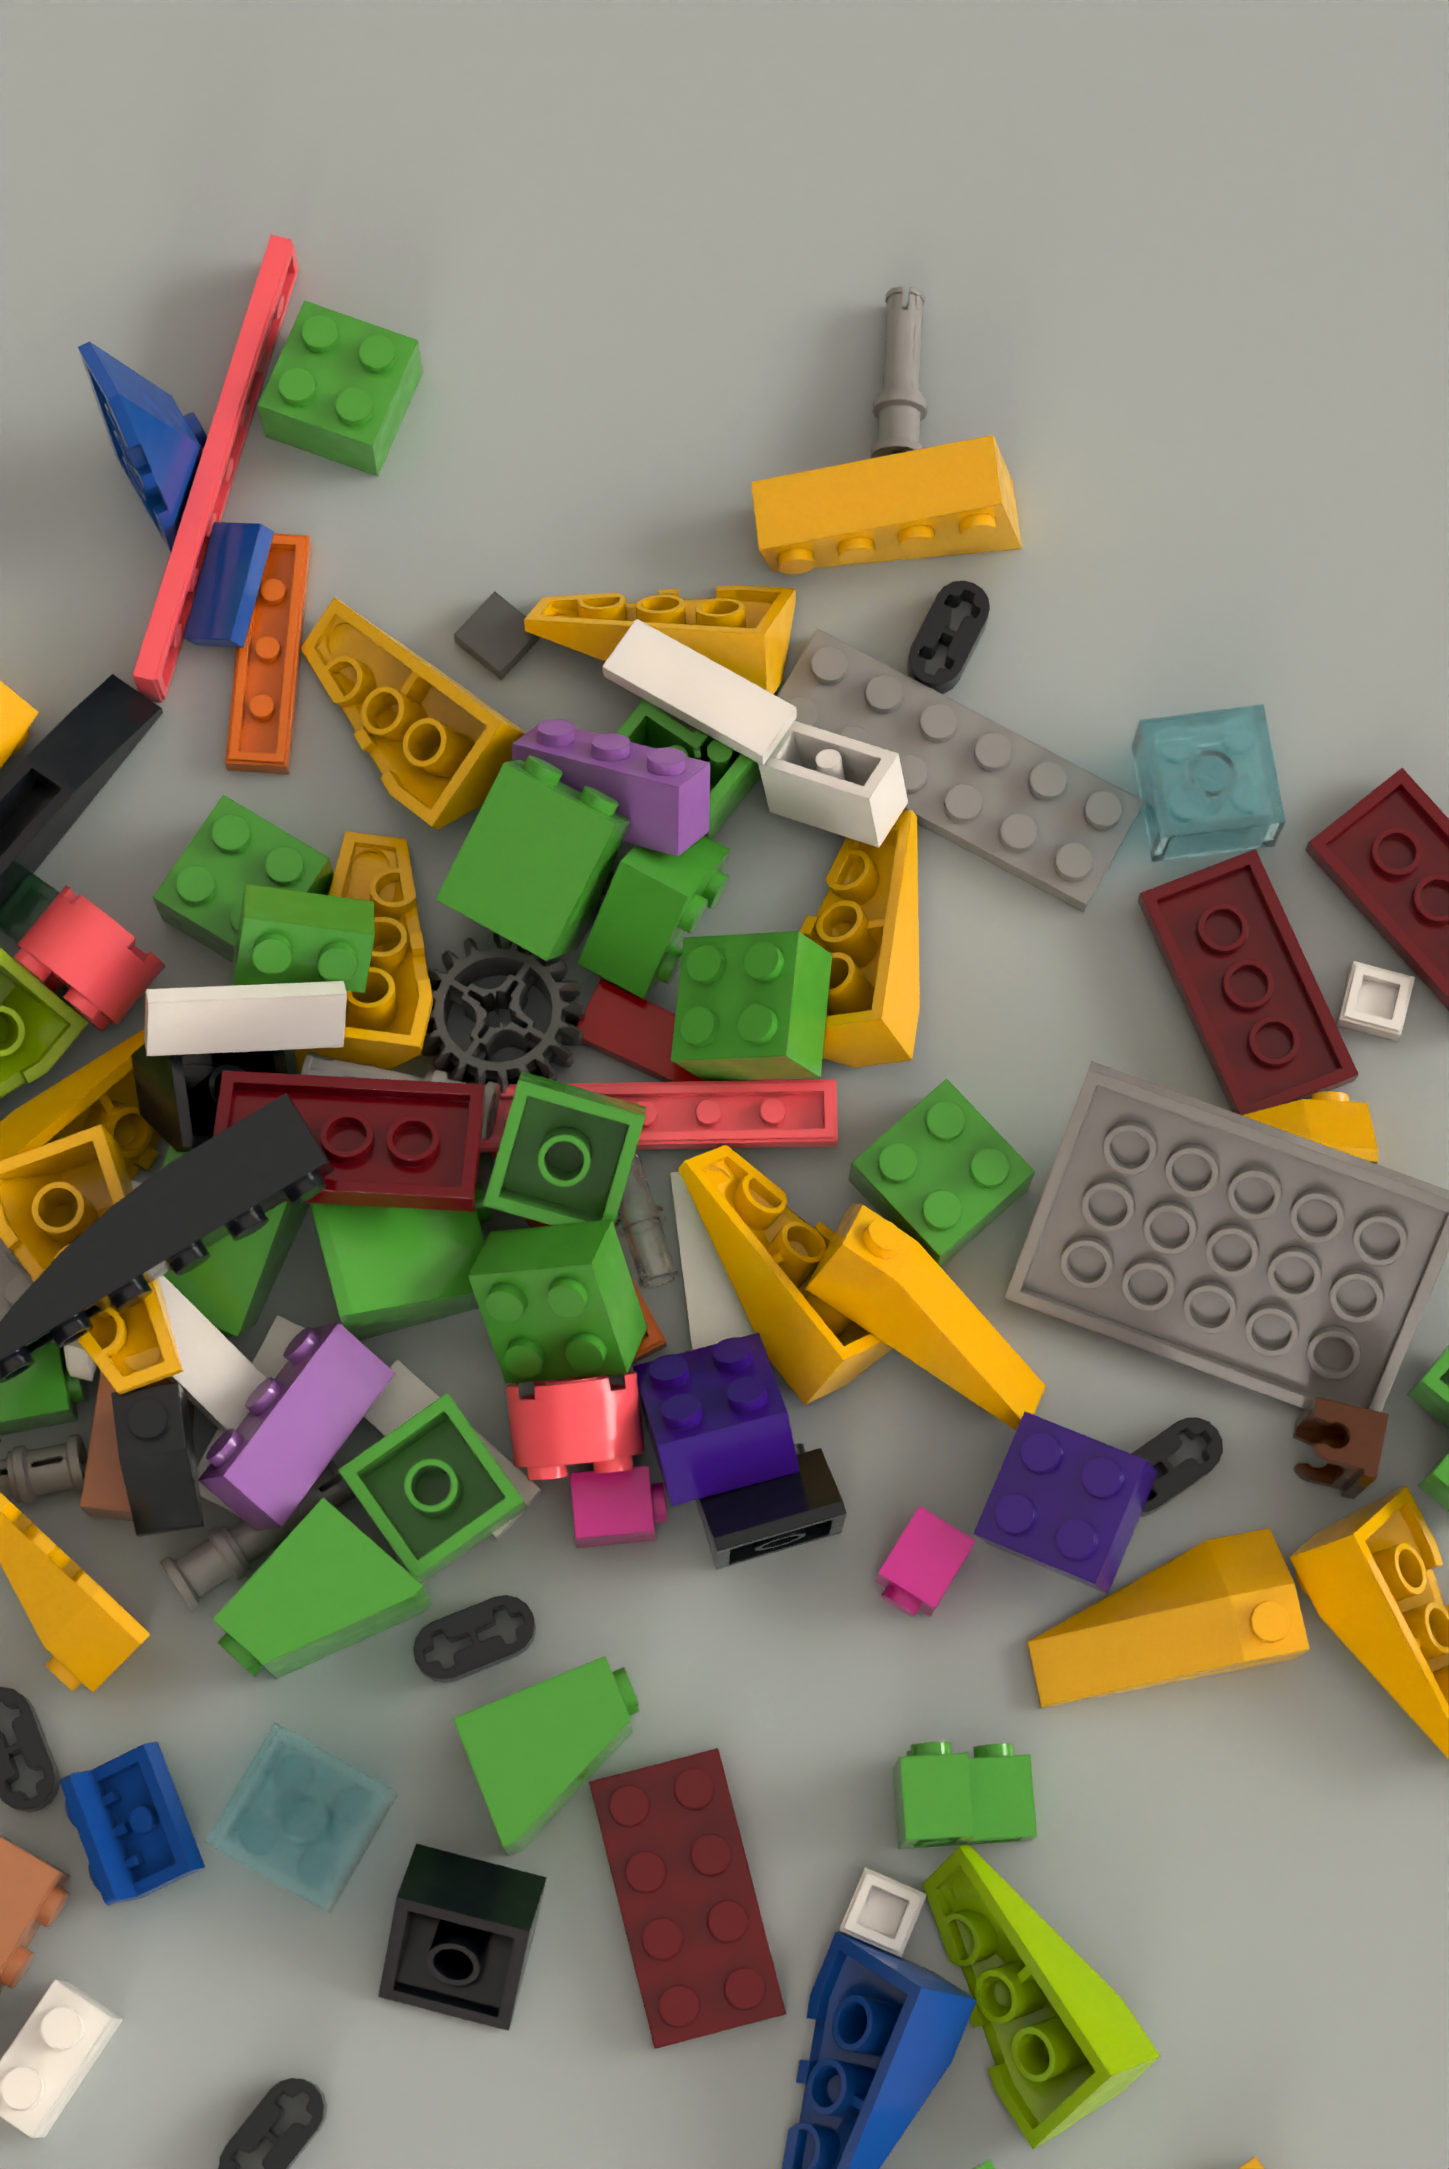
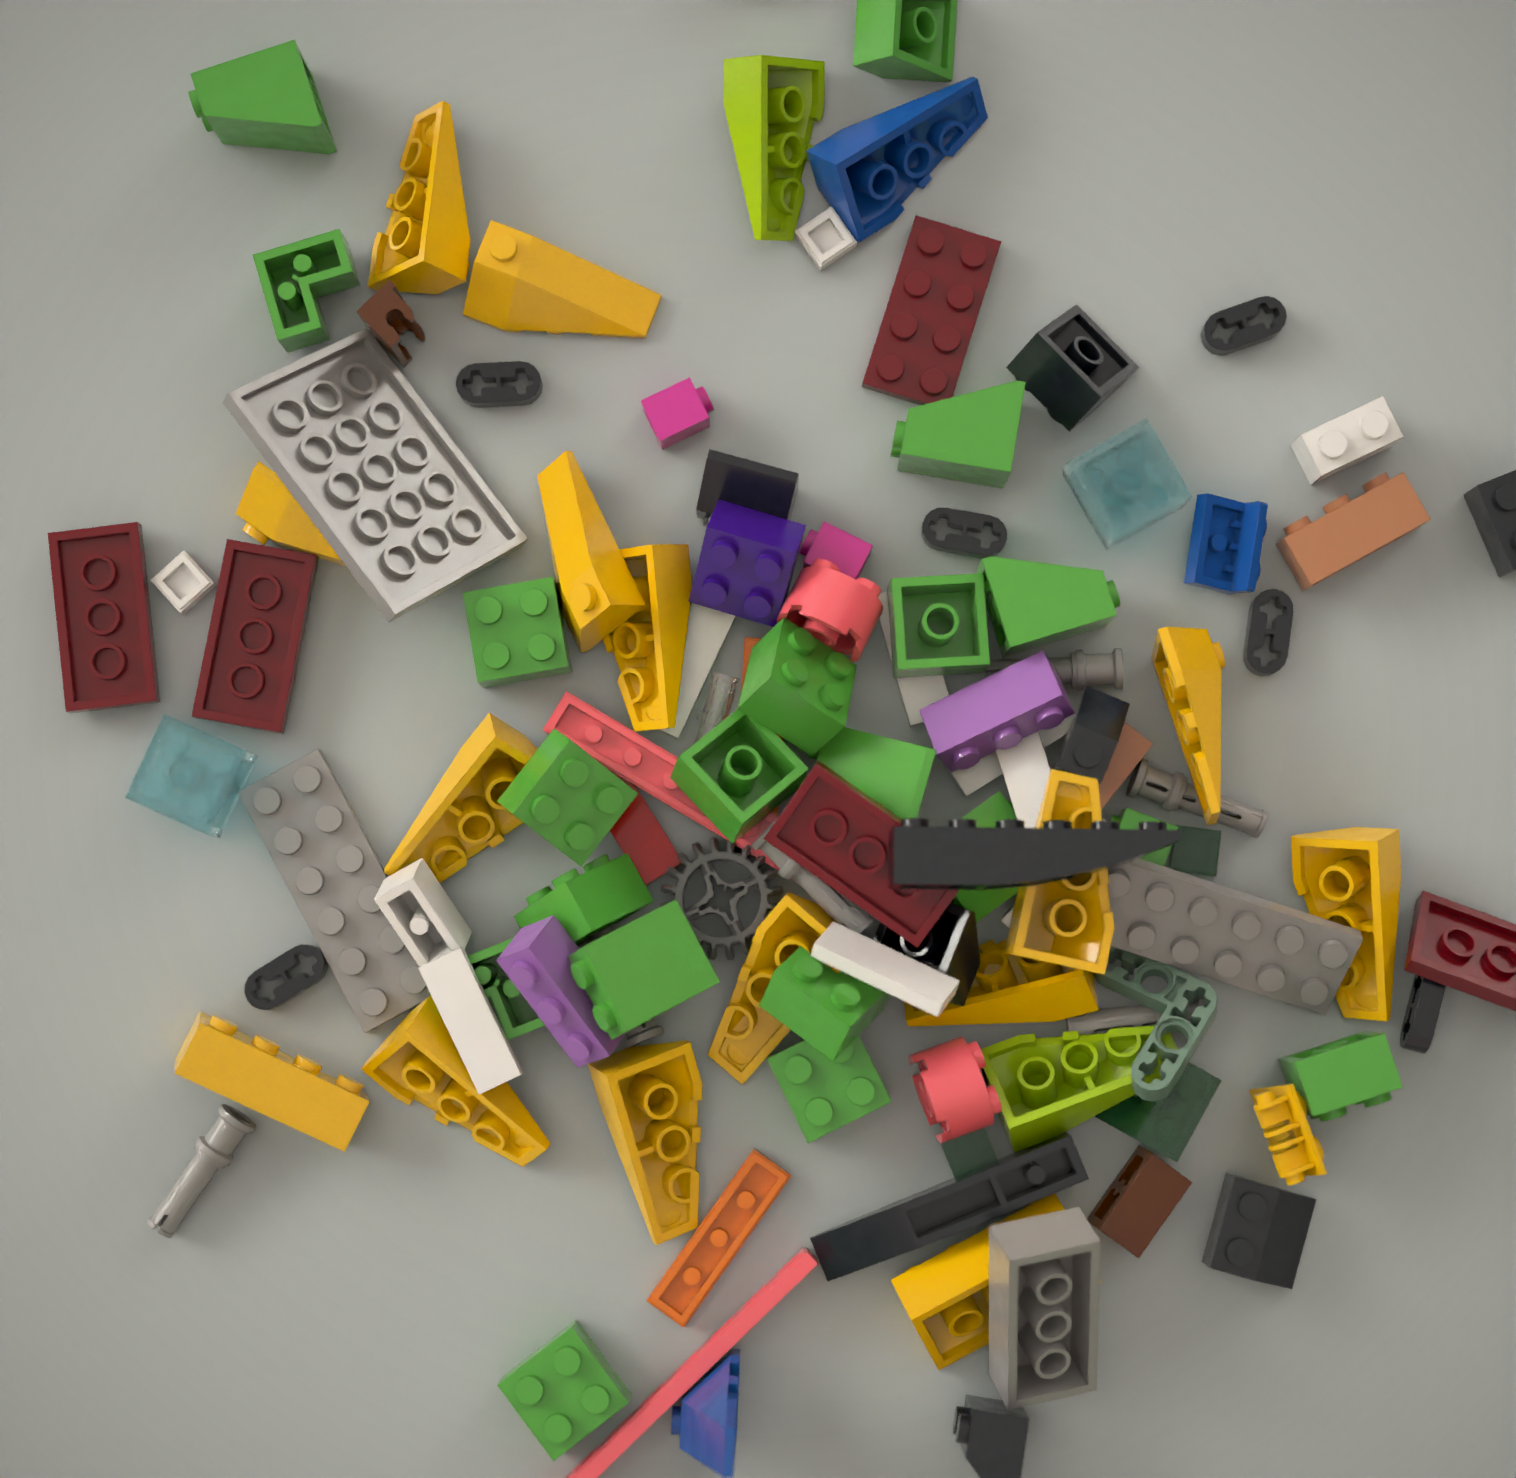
camera: 140 degrees left, 10 degrees up
blue tile [183,522,274,648] -> none
dark grey tile [454,591,541,680] -> none
bright green brick [892,1742,1037,1849] -> none
dark purple brick [973,1411,1158,1594] -> none

